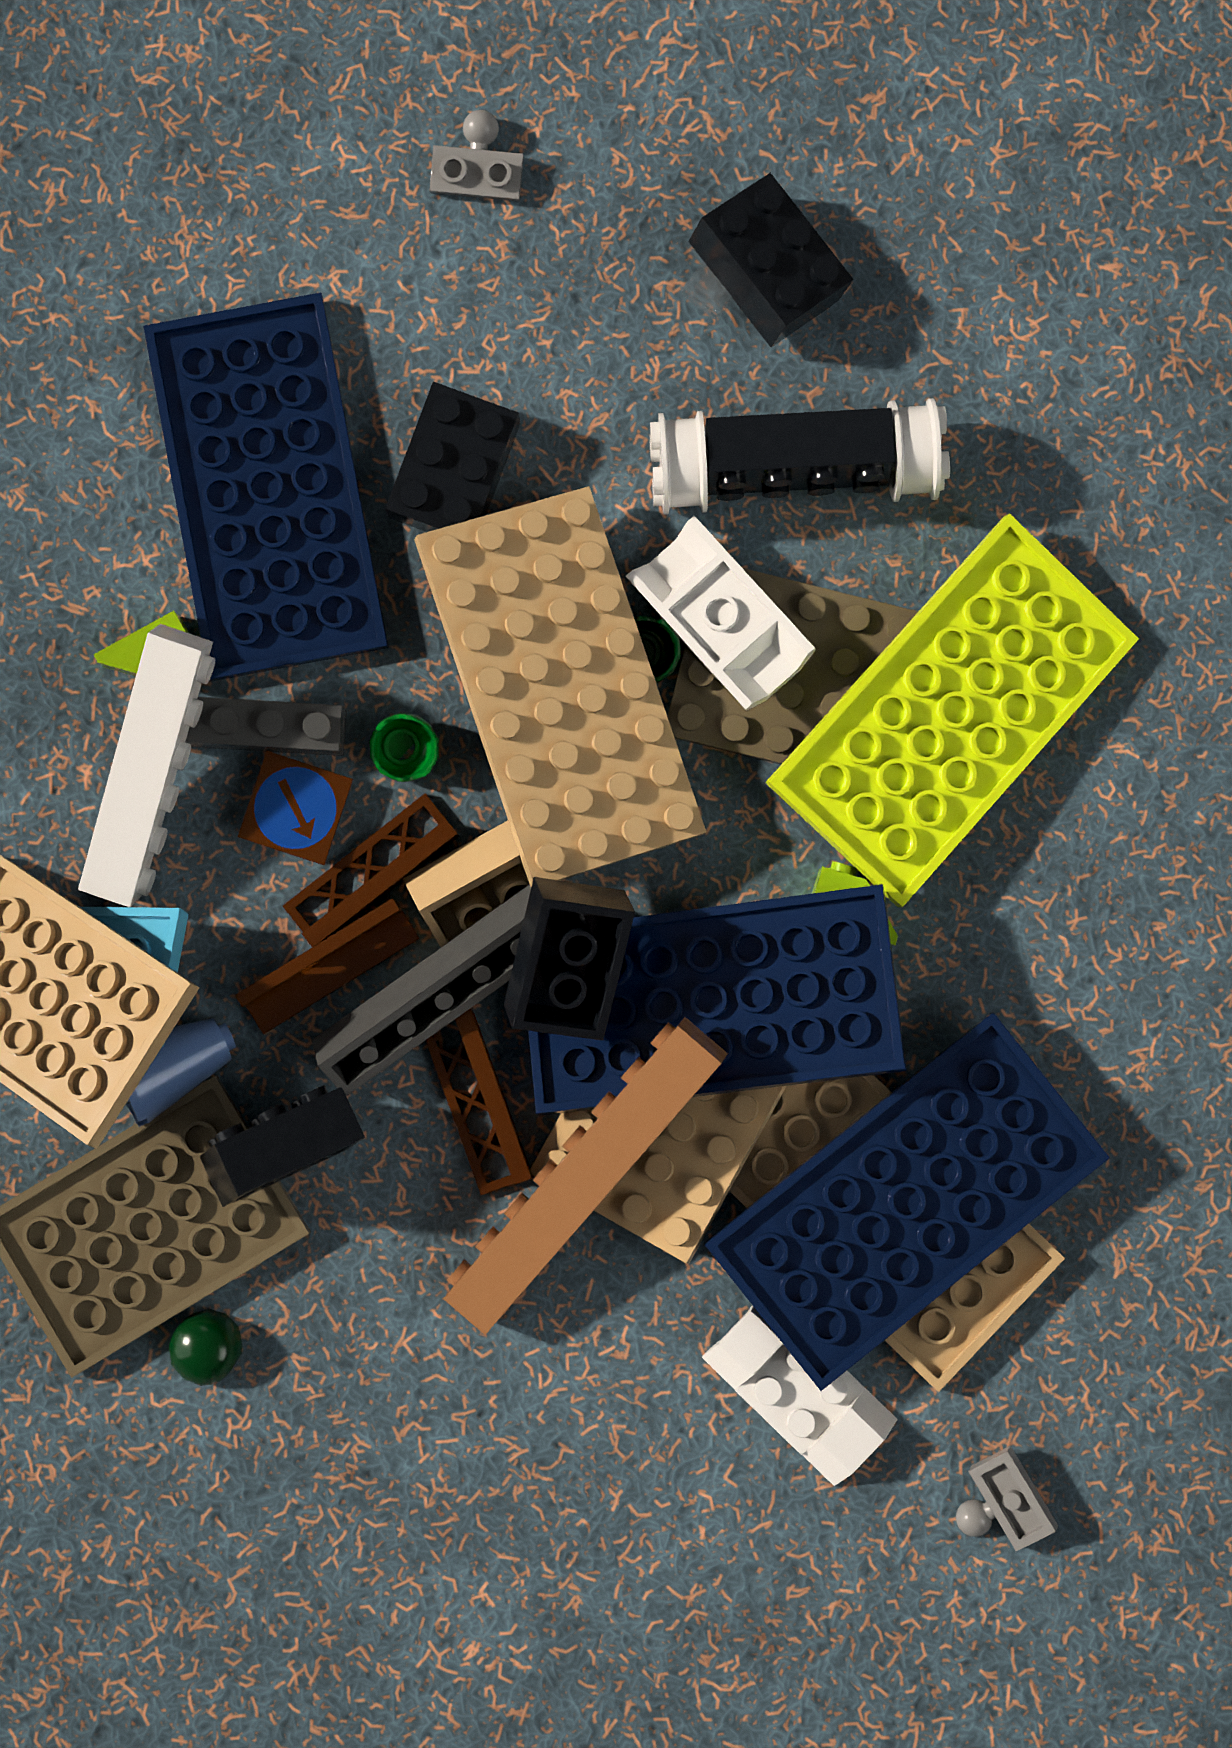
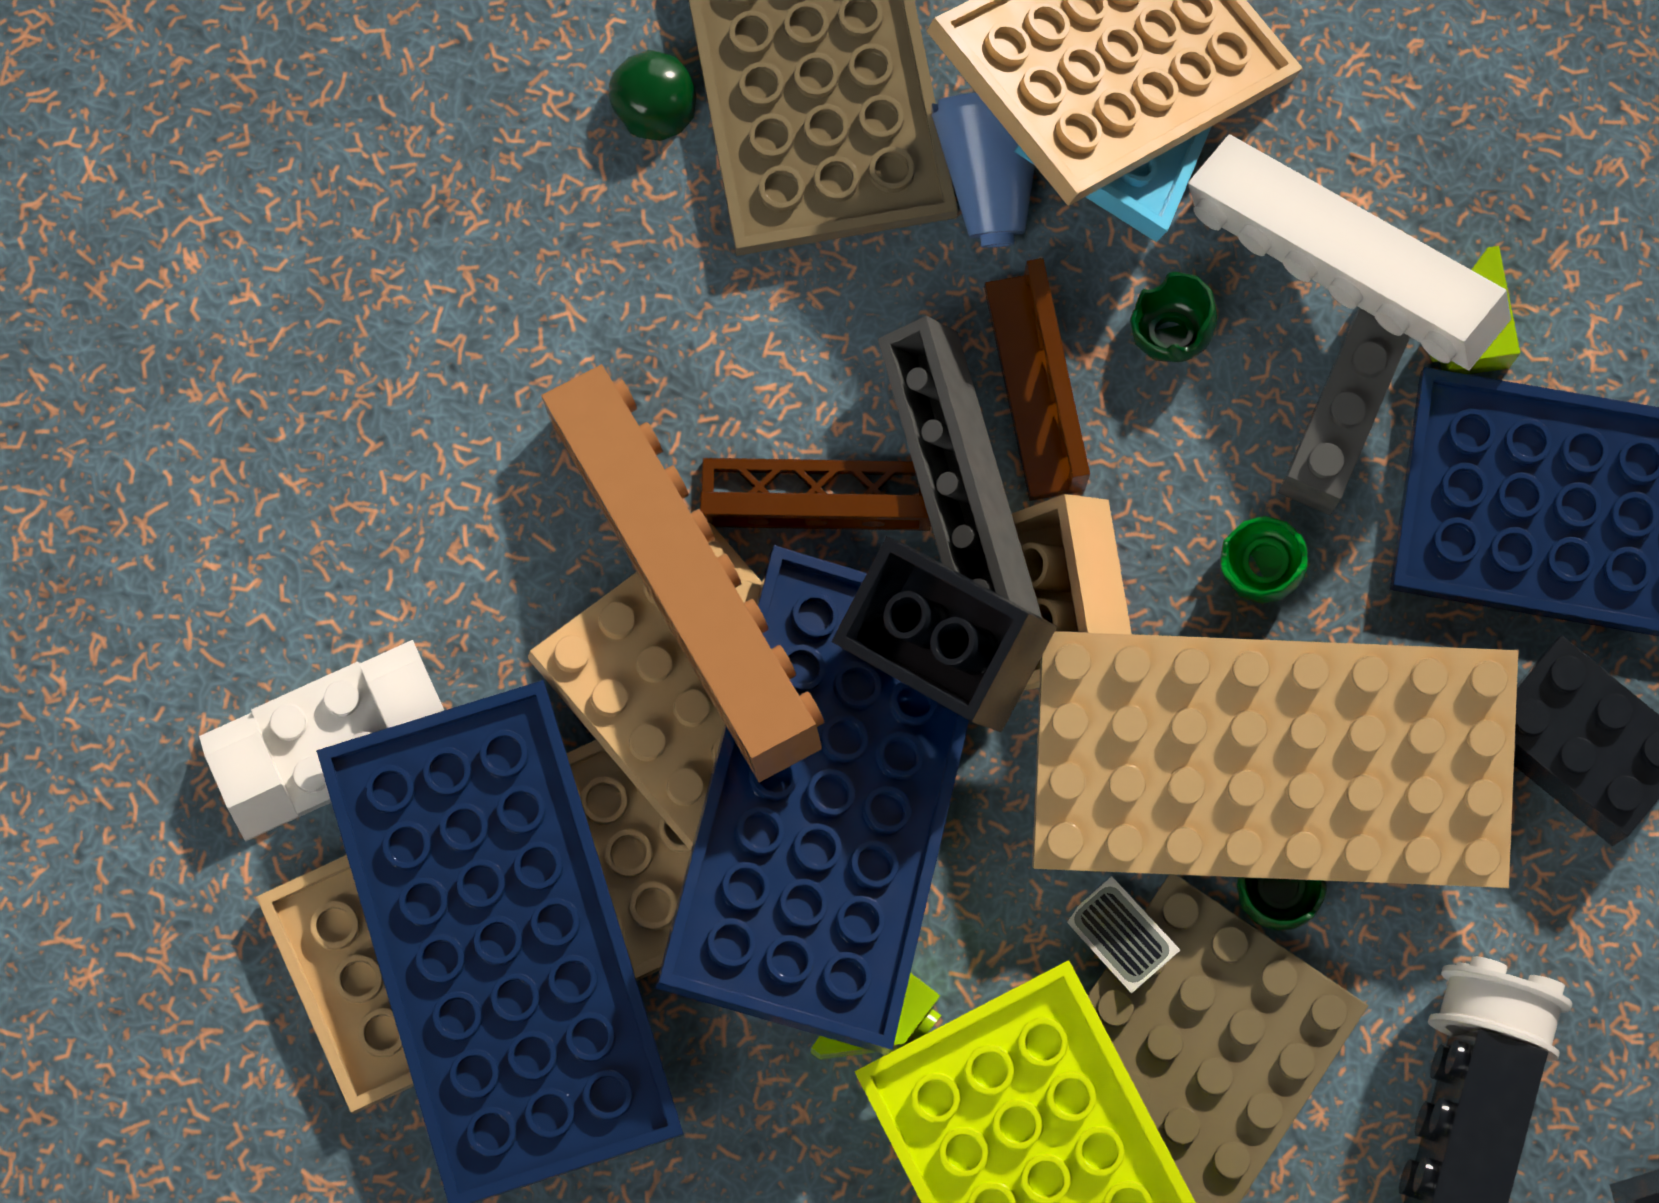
camera: 110 degrees right, 10 degrees down
black brick [200,1085,365,1207] -> none
piece [238,751,353,866] -> none
reddish brown fence [283,793,459,947] -> none
white piece [626,516,816,711] -> none
light grey plate [956,1445,1058,1551] -> none
none -> sticker [1067,876,1180,994]
none -> dark green hair [1129,272,1217,362]

